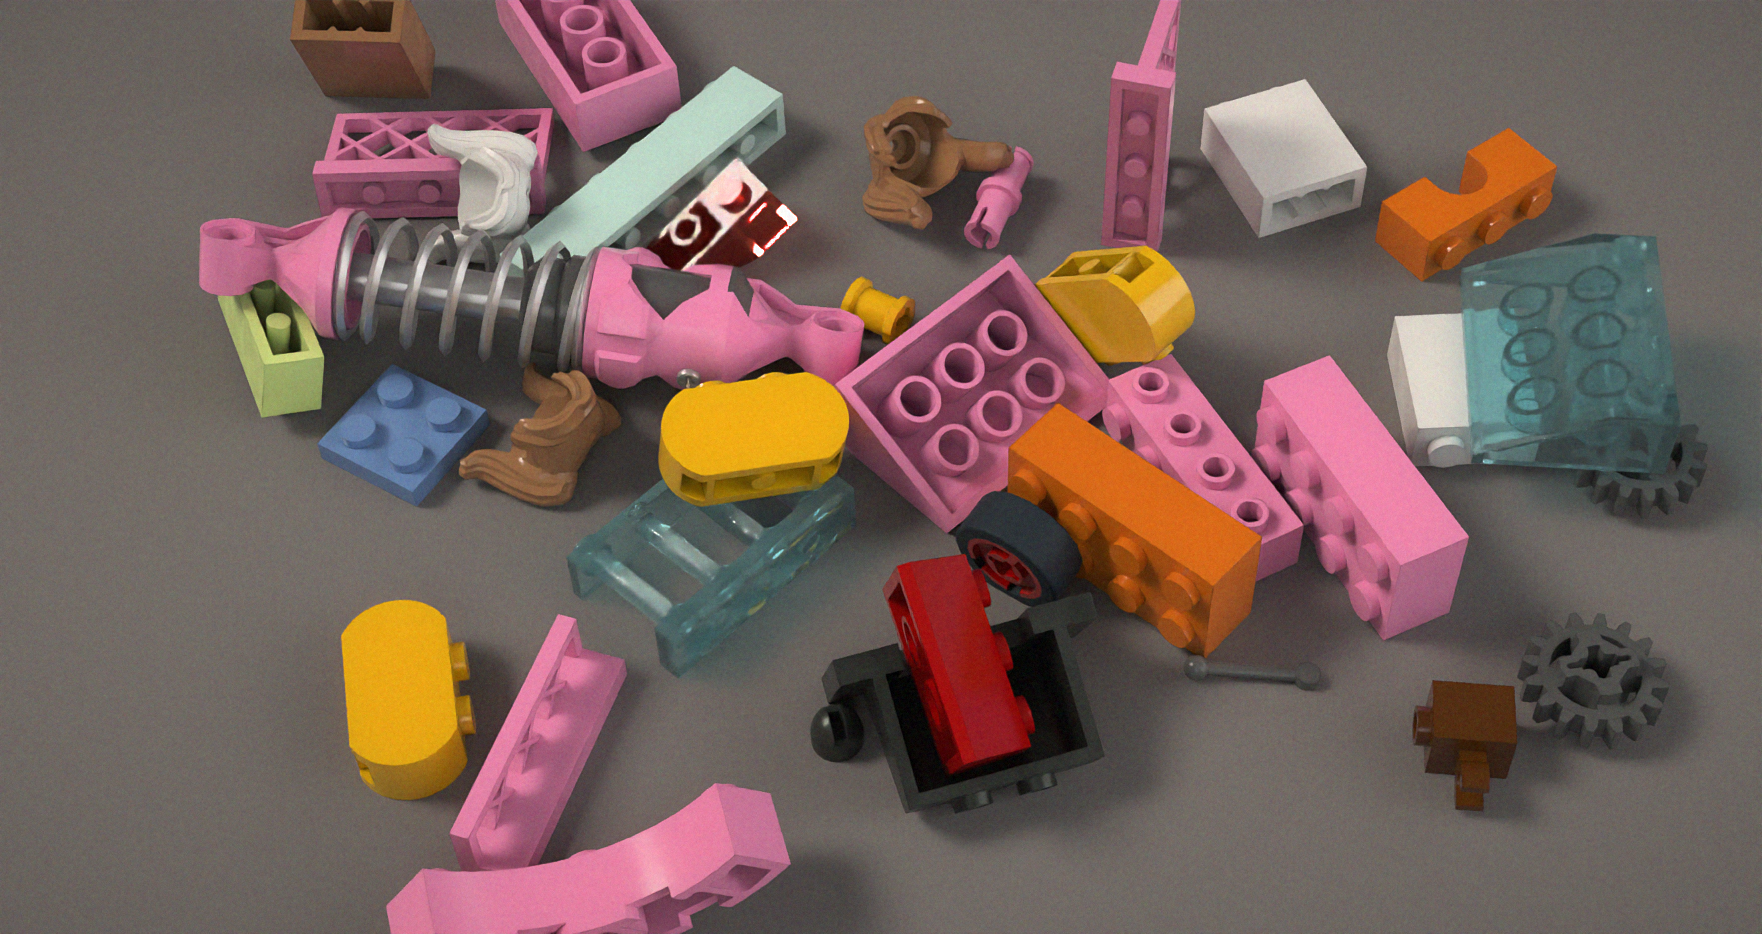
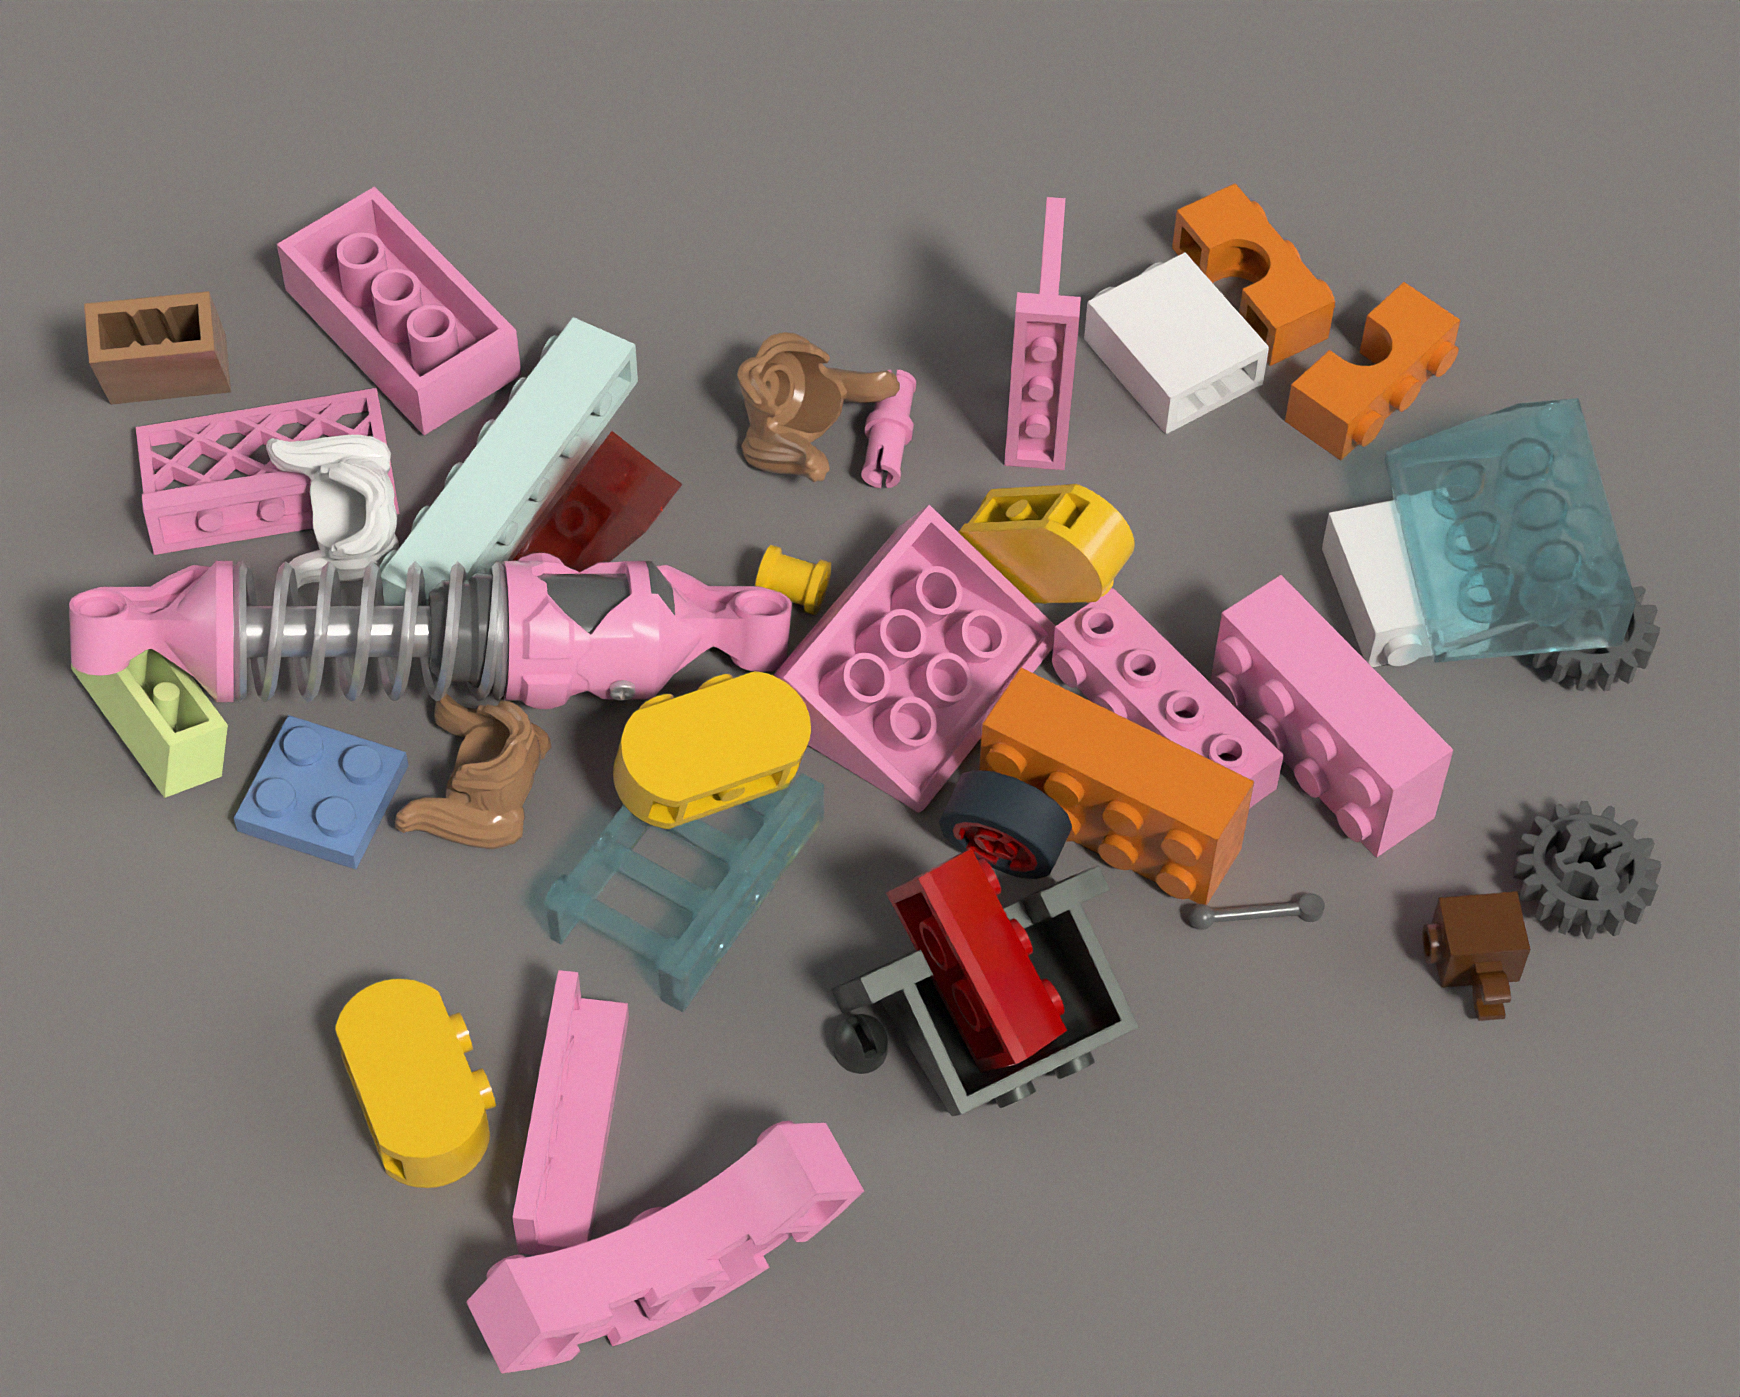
camera: 15 degrees left, 5 degrees up
none -> orange arch [1172,183,1335,366]

